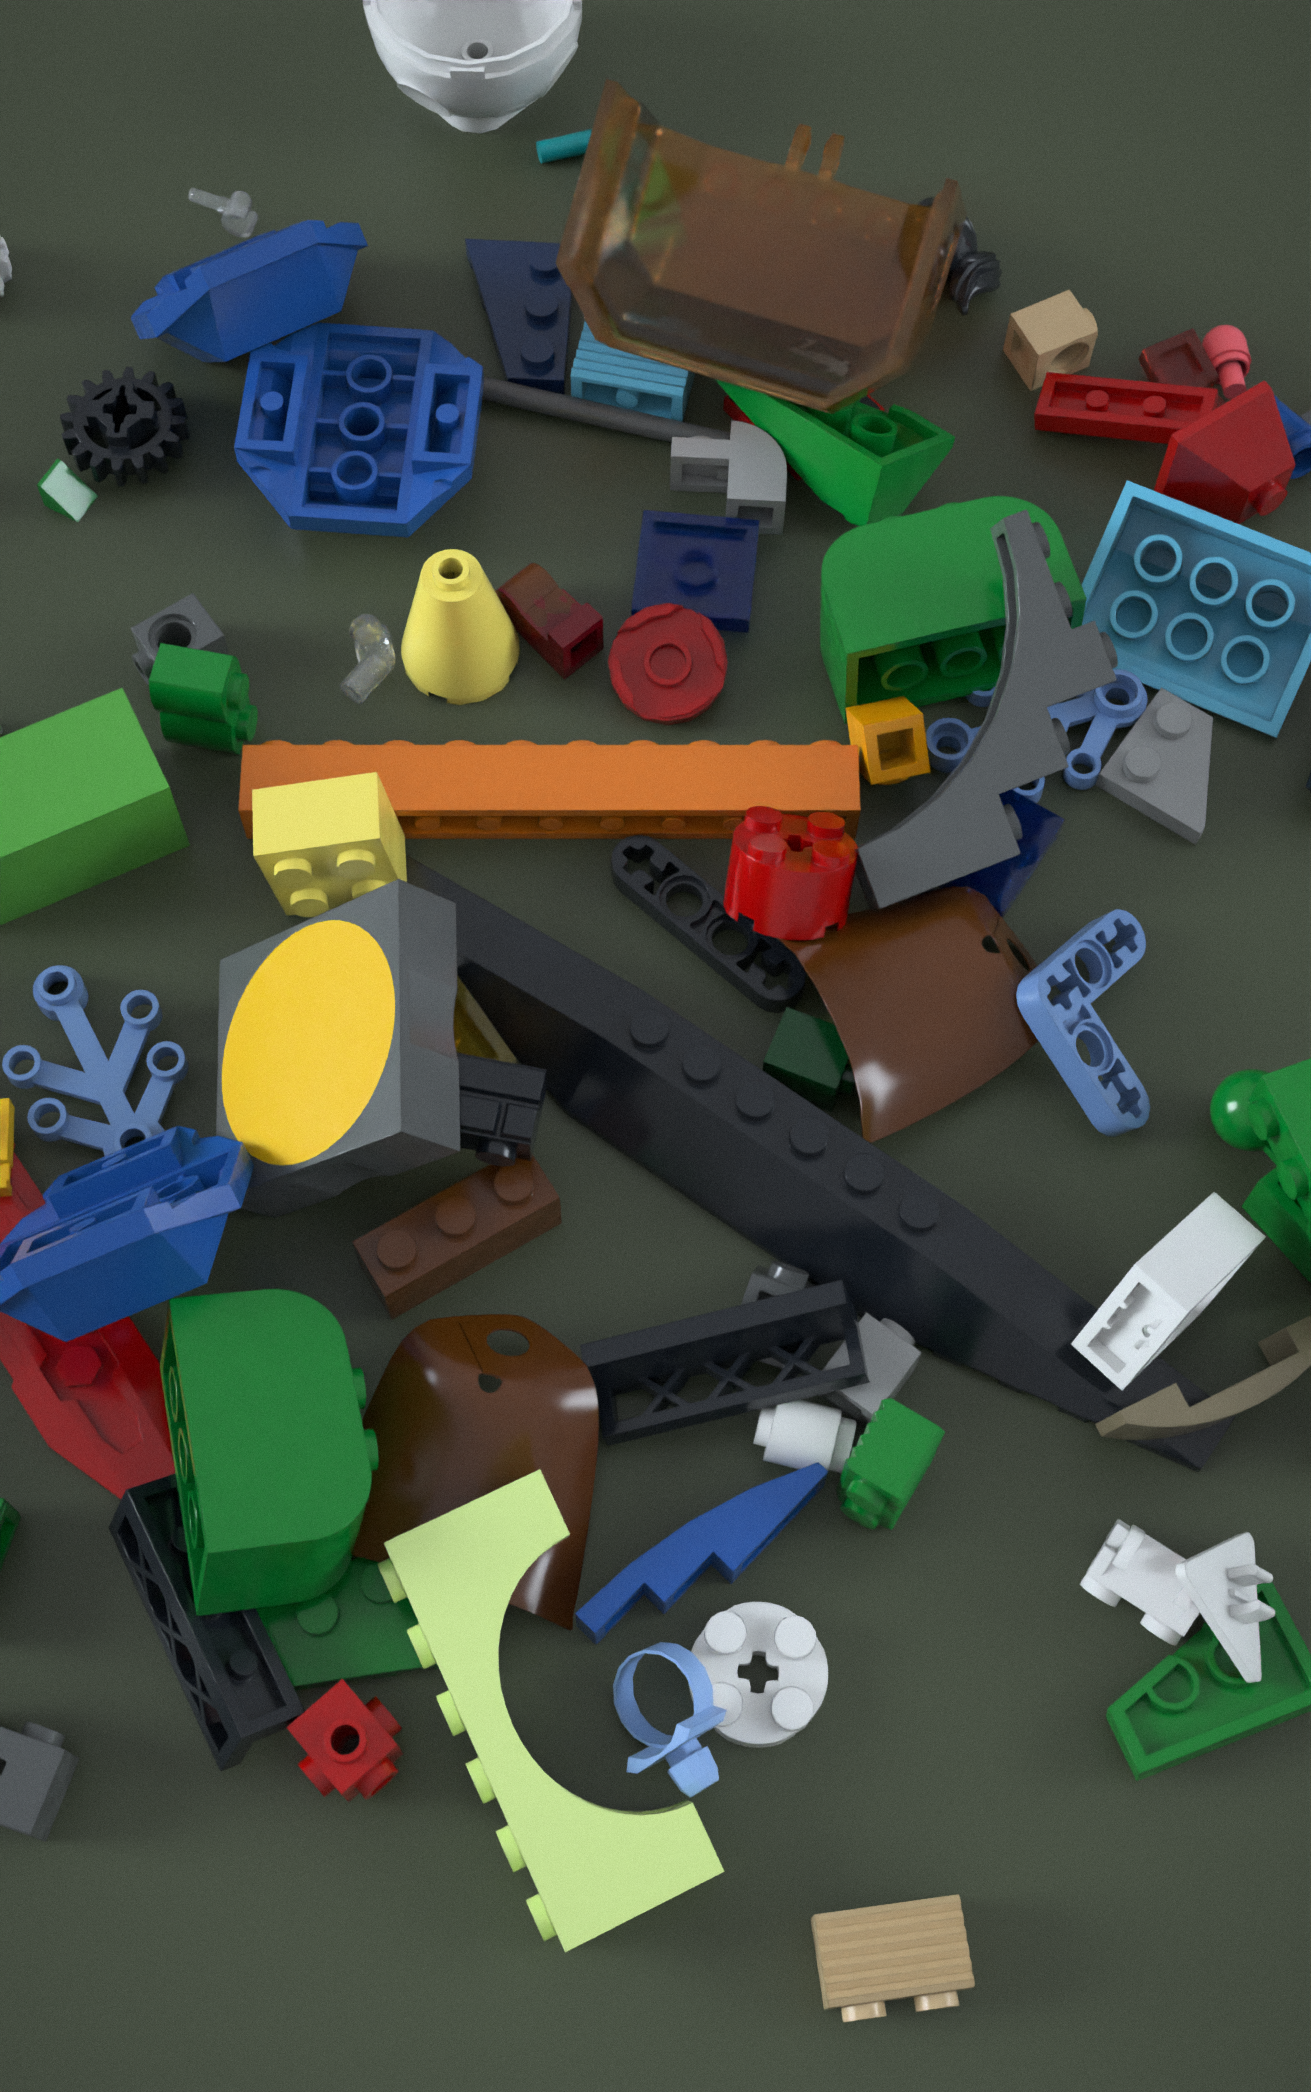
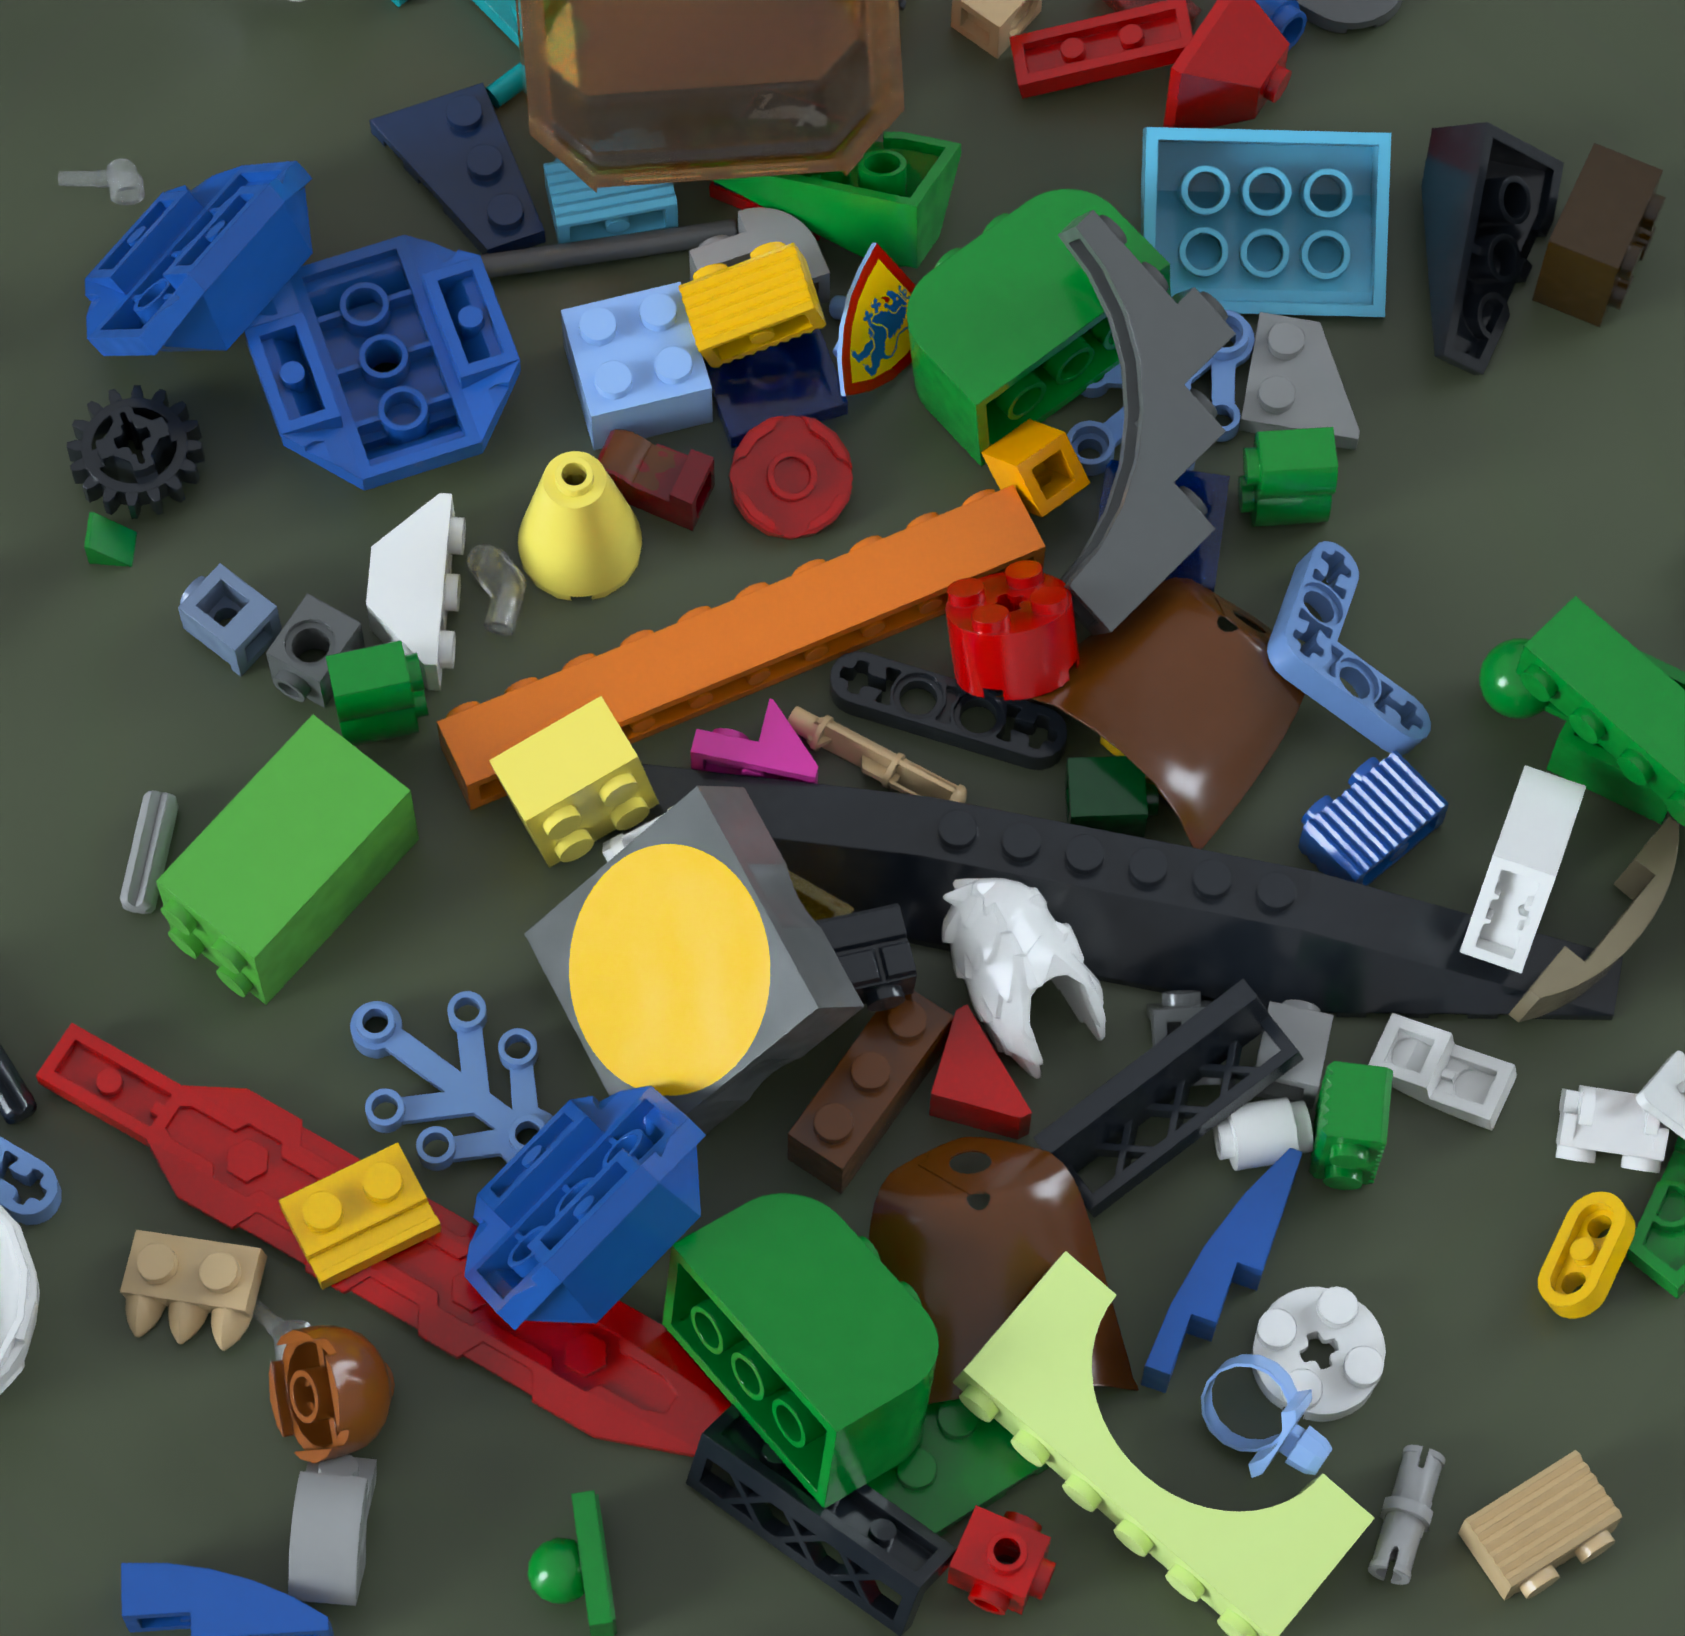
camera: 25 degrees left, 0 degrees up
none -> sand blue brick [178,563,282,677]
none -> white slope [366,493,466,691]
none -> light blue brick [561,282,713,450]
none -> yellow brick [679,242,827,368]
none -> dark pink slope [691,699,818,784]
none -> tan piece [788,706,967,803]
none -> shield [829,242,916,396]
none -> red slope [929,1004,1032,1140]
none -> white head [942,878,1106,1079]
none -> green brick [1238,427,1338,527]
none -> blue brick [1298,750,1449,886]
none -> white slope [1368,1013,1517,1131]
none -> light grey pin [1368,1444,1446,1585]
none -> yellow plate [1538,1192,1636,1319]

